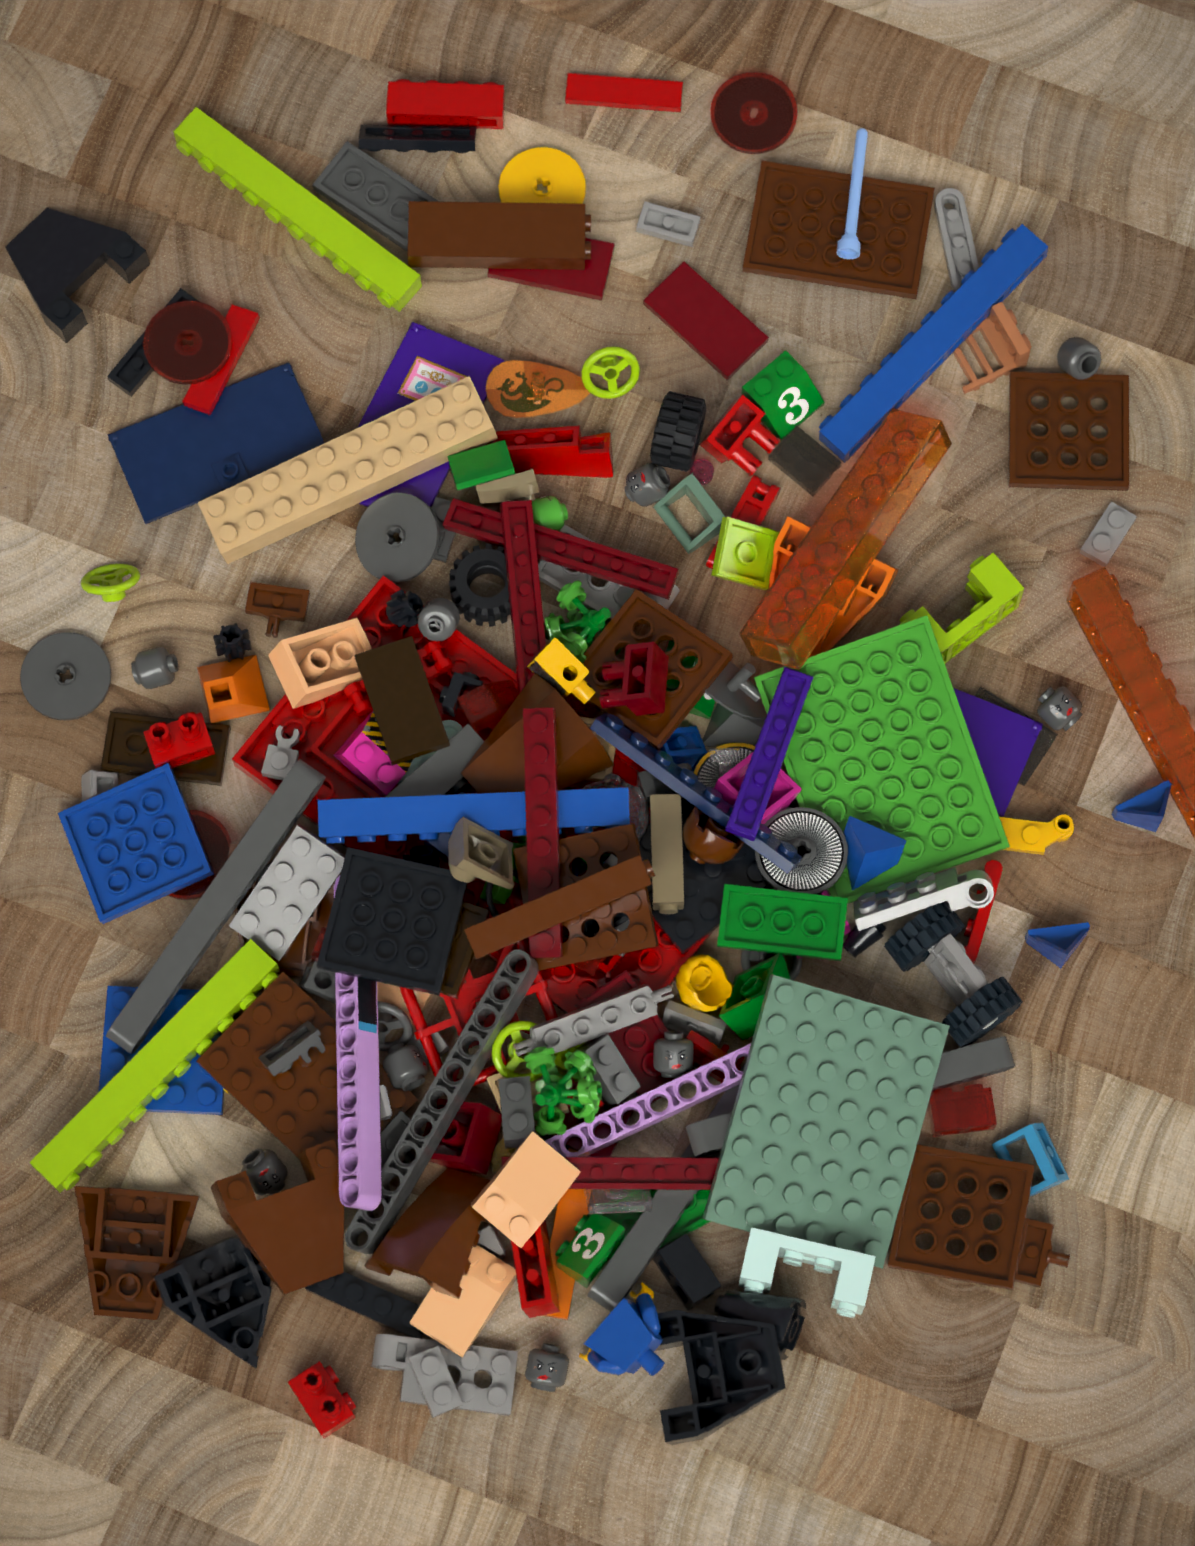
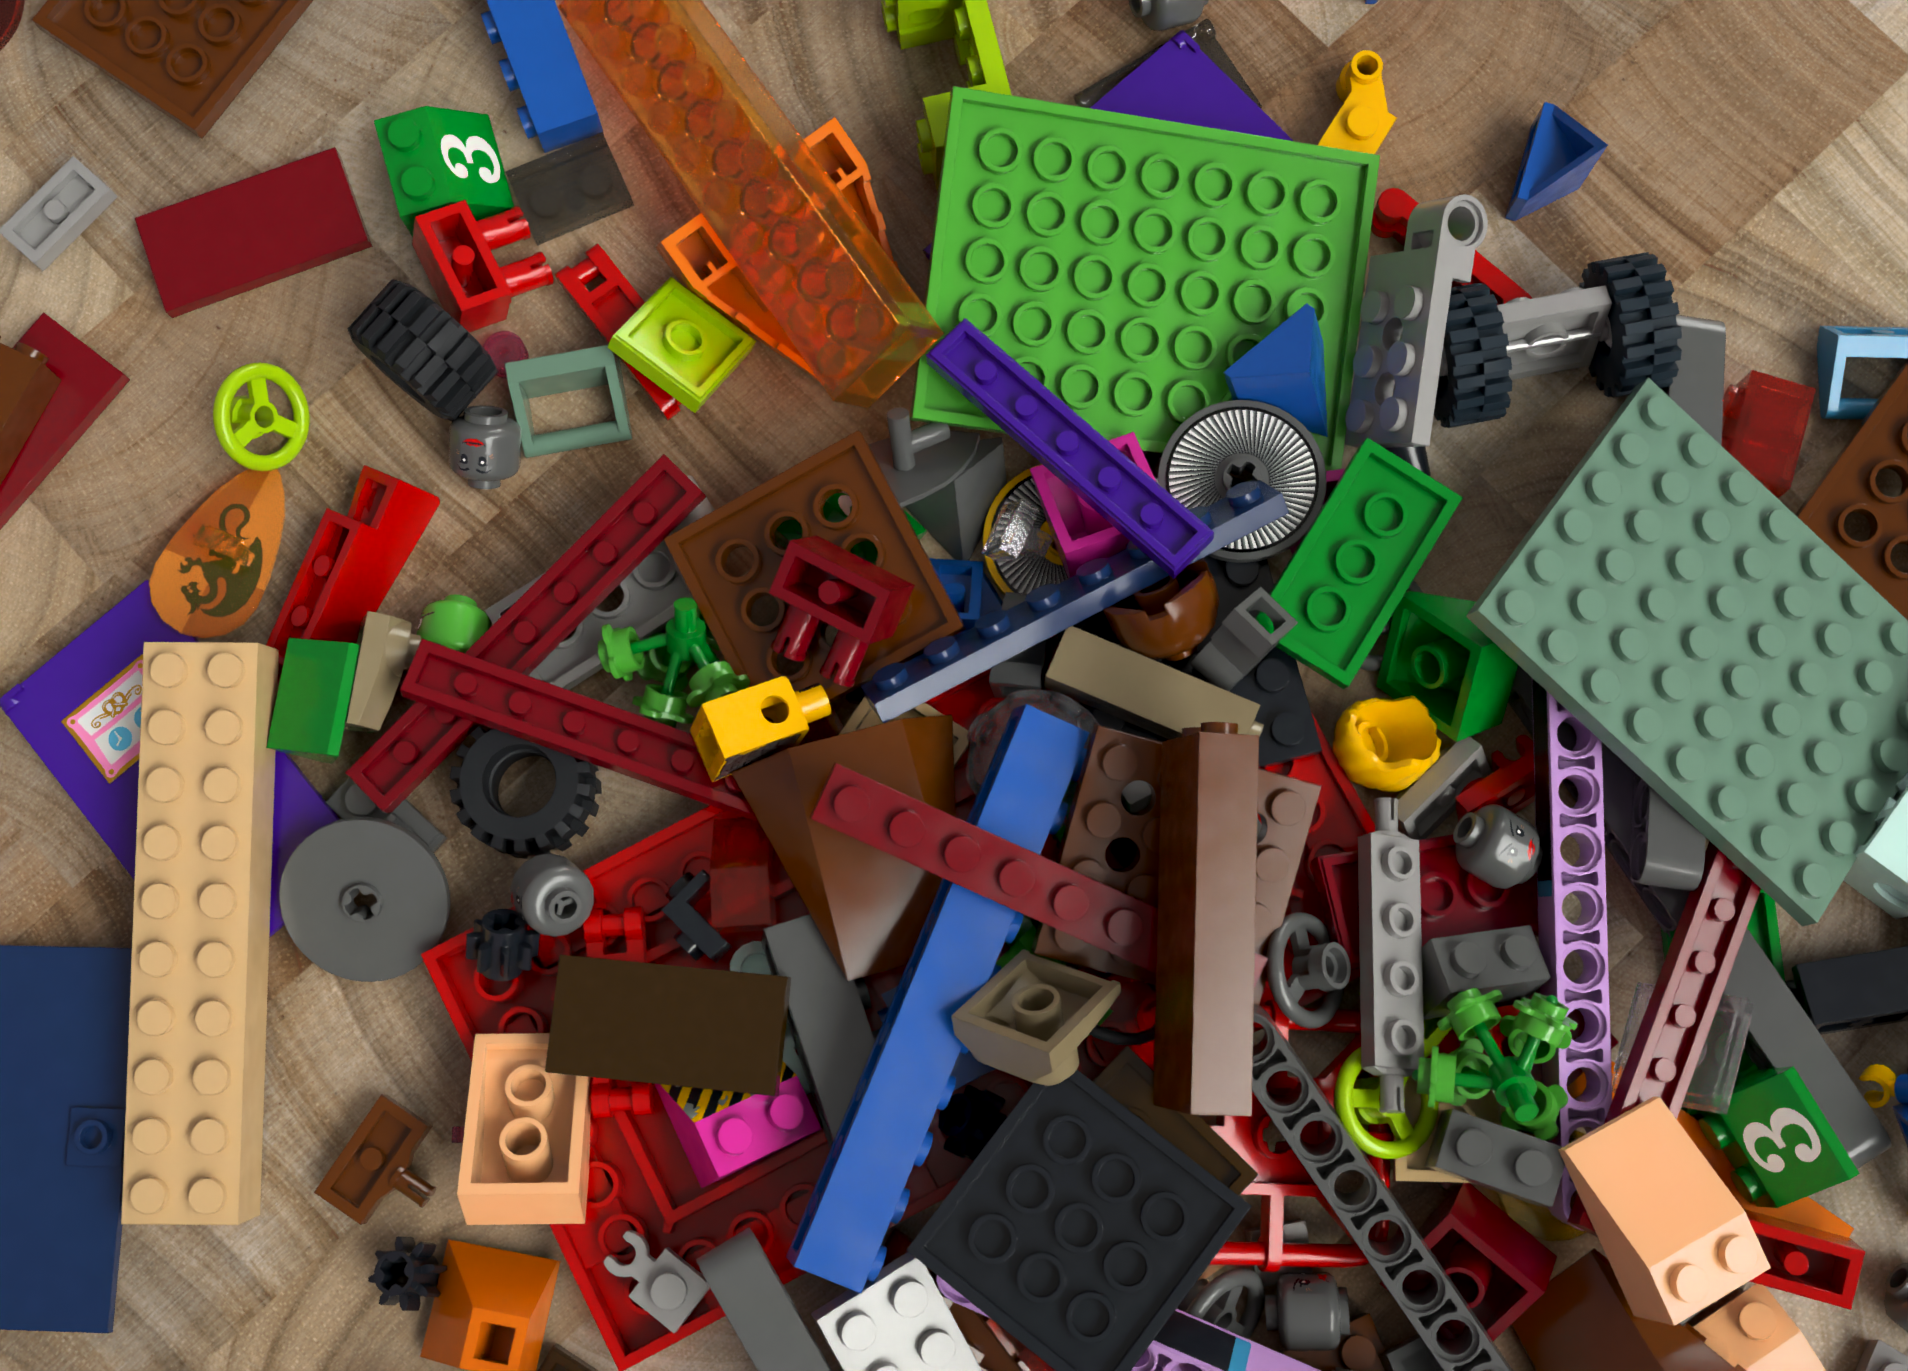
camera: 65 degrees left, 5 degrees up
none -> dark grey leg [1190,587,1298,691]
none -> dark grey piece [1266,912,1351,1028]

